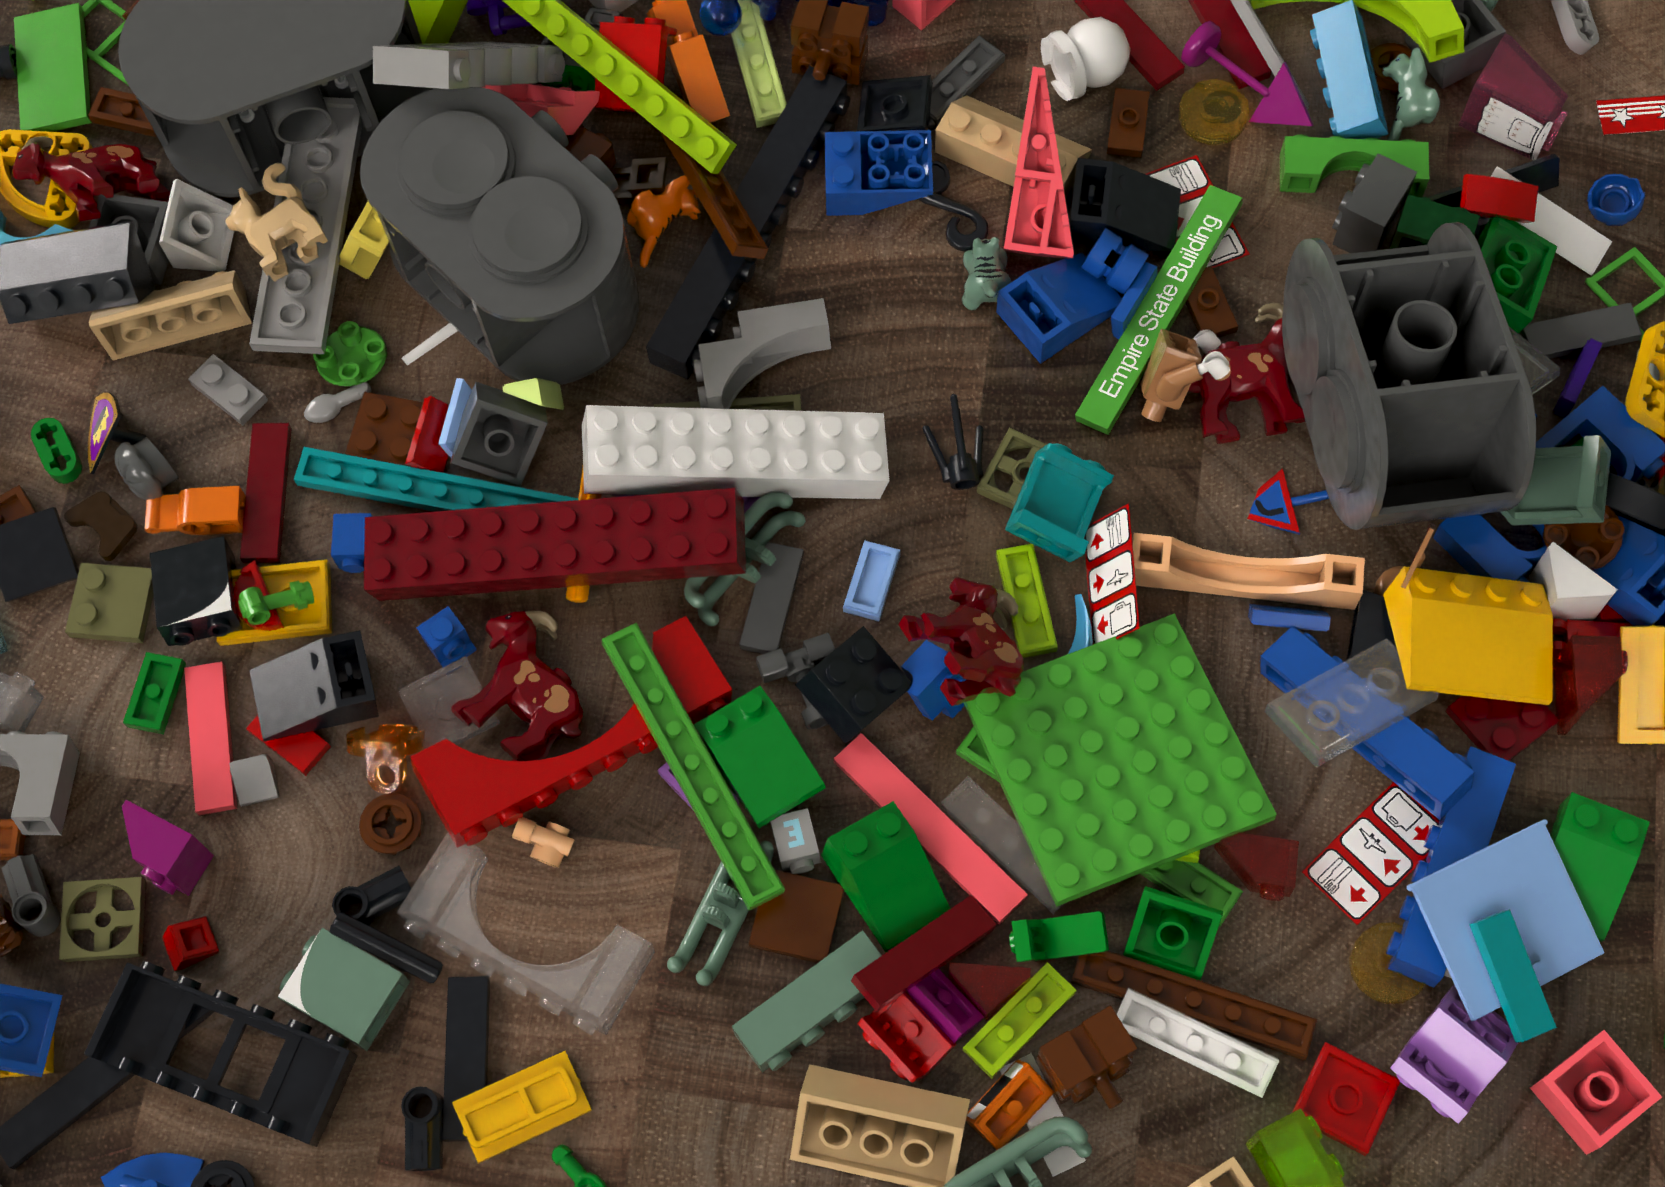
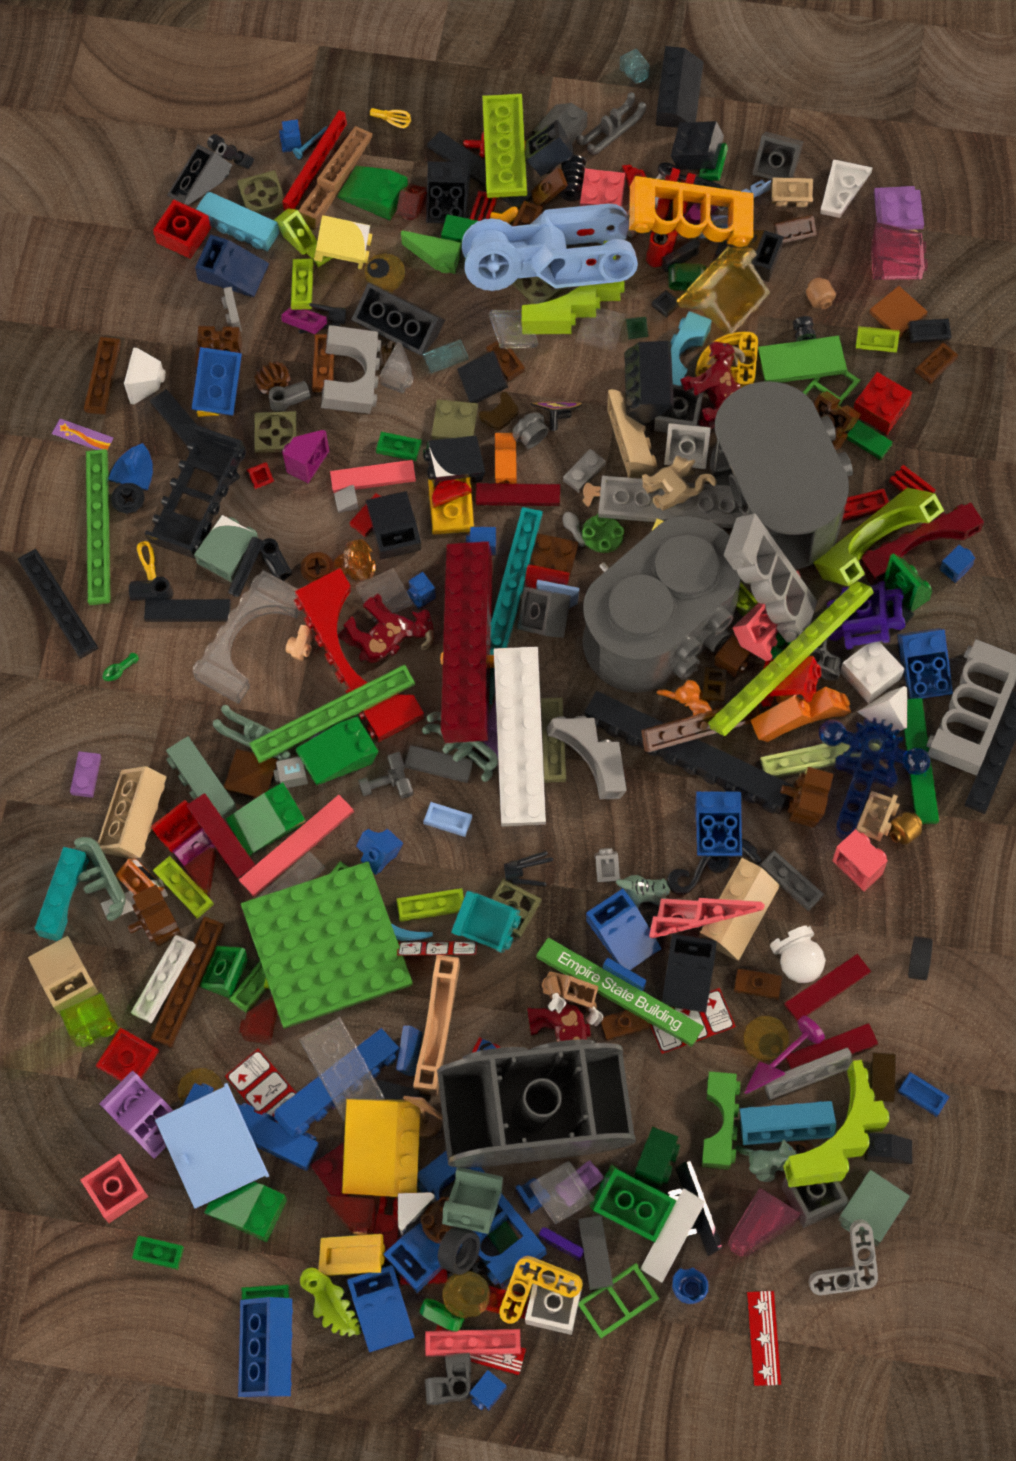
camera: 90 degrees right, 0 degrees up
green beam [31,418,82,484] -> none
bright green bar [238,581,314,625] -> none
yellow piece [452,1051,592,1164] -> none
yellowish green slope [502,378,564,410] -> none
black brick [795,626,912,744] -> none
black tile [857,75,933,131] -> none
dark red animal [898,577,1024,706] -> none
green bracket [1009,911,1109,962] -> none
blue wheel [1080,228,1149,295] -> none
dark grey brick [1332,153,1417,253] -> none
red slope [1460,174,1539,223] -> none
teal tile [1469,909,1557,1042] -> none
none -> yellow piece [137,541,156,580]
none -> light nougat piece [583,482,601,507]
none -> light grey bracket [594,848,620,882]

